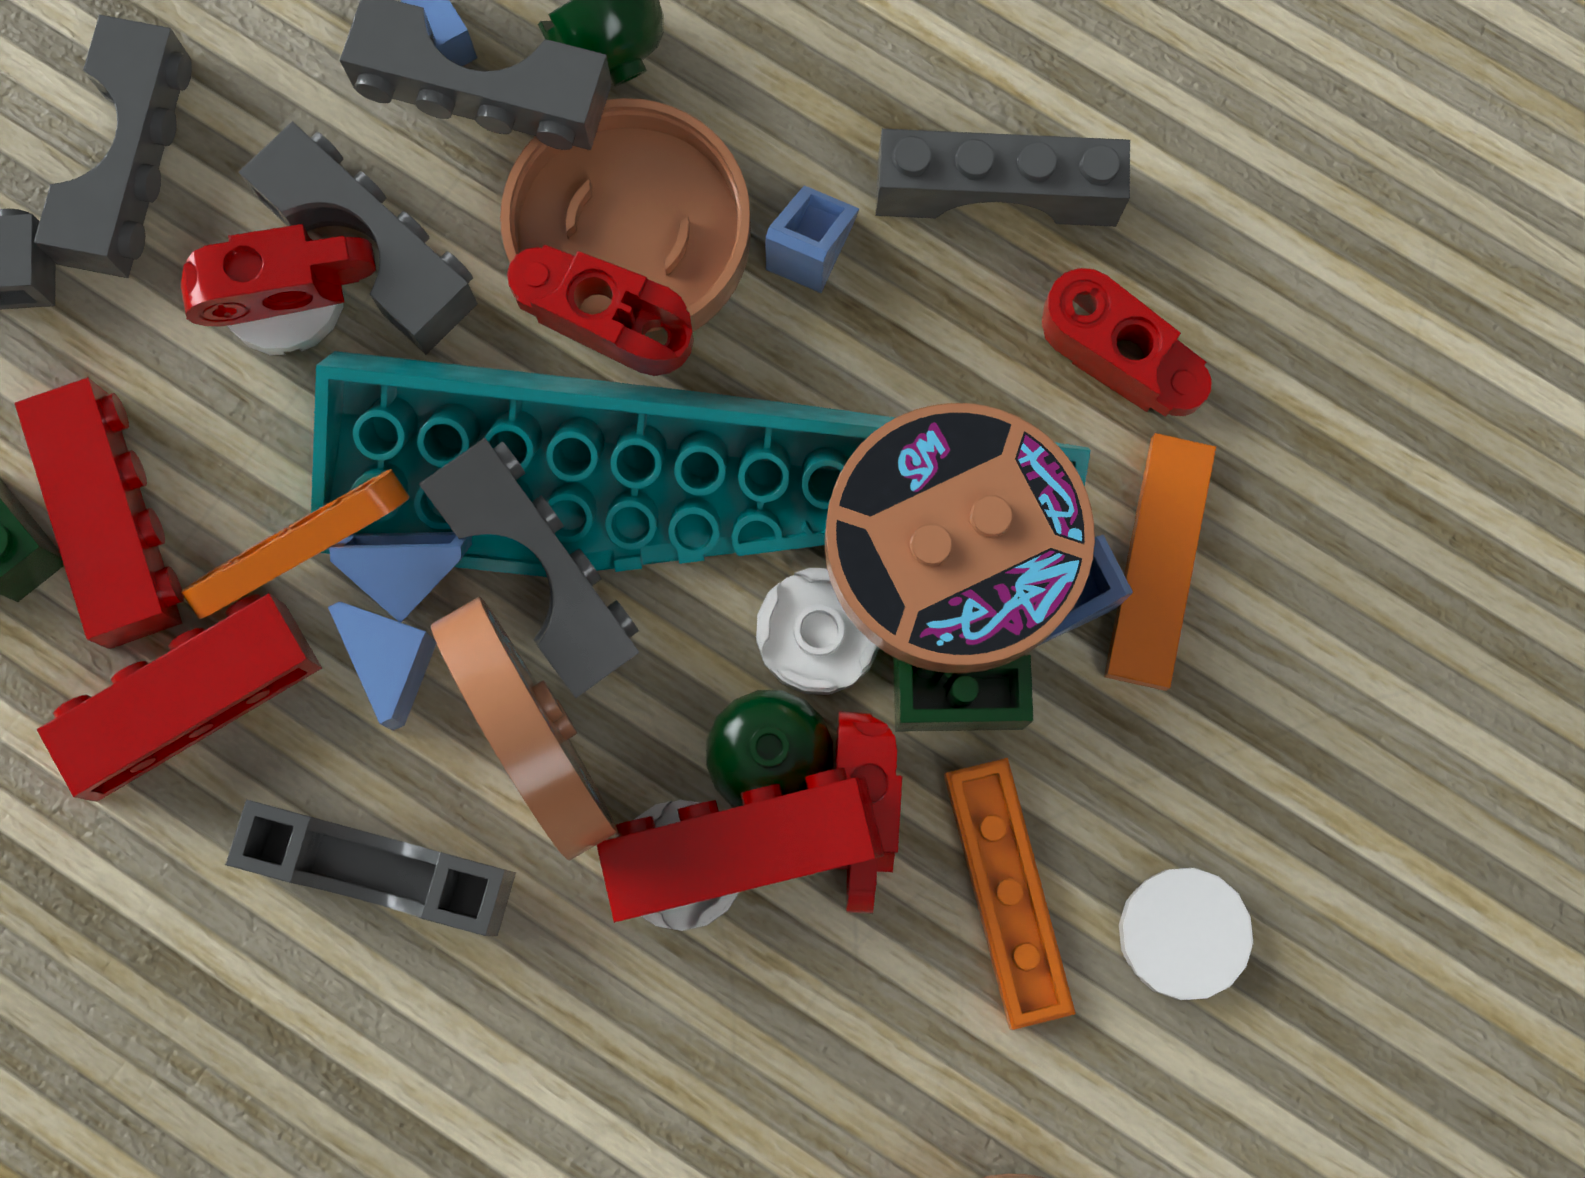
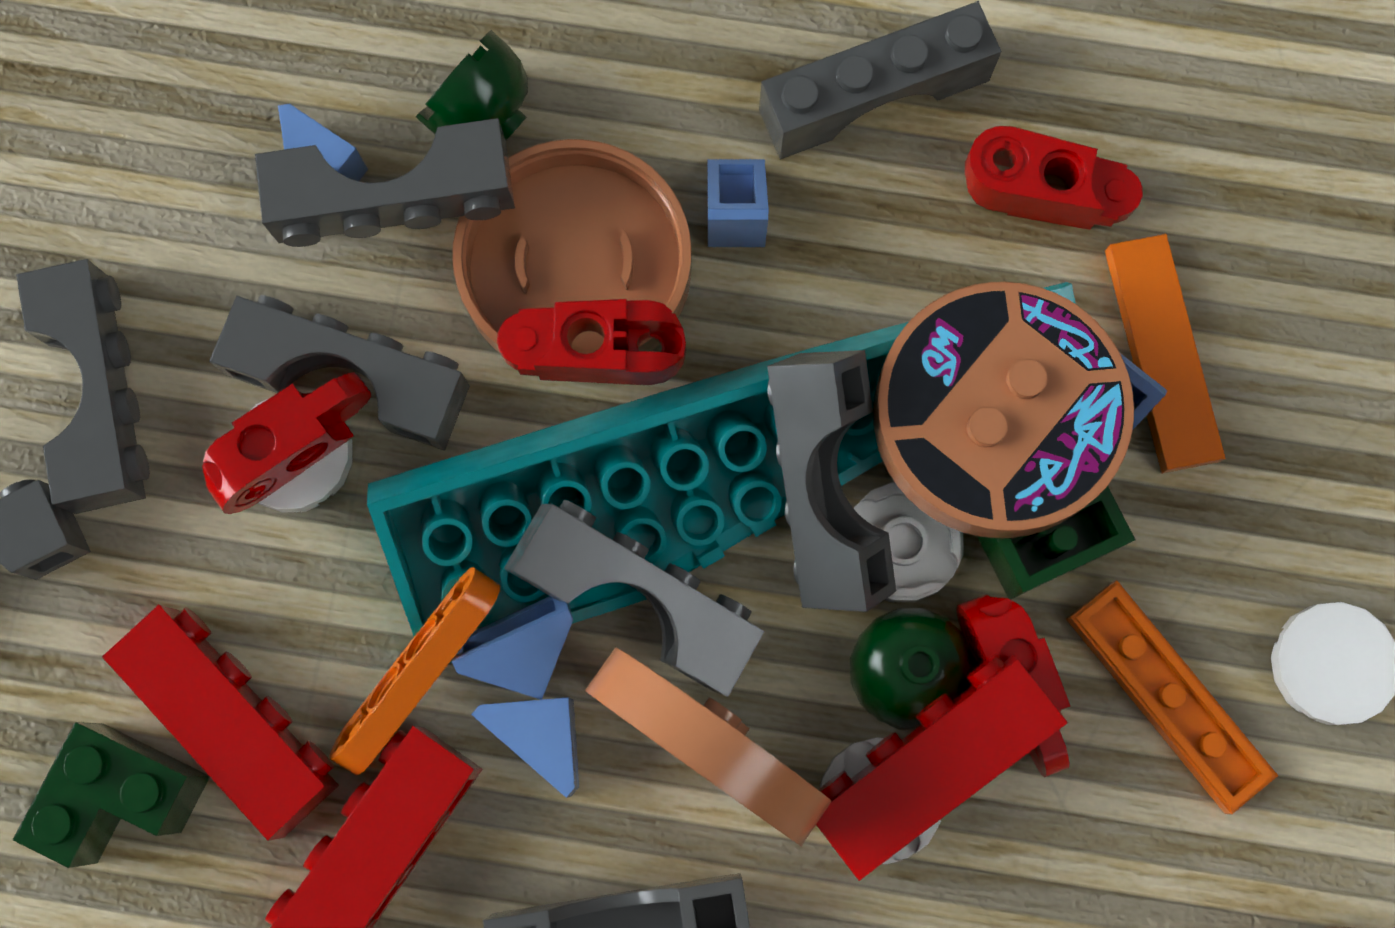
camera: 20 degrees left, 0 degrees up
none -> dark grey arch [767,350,896,612]

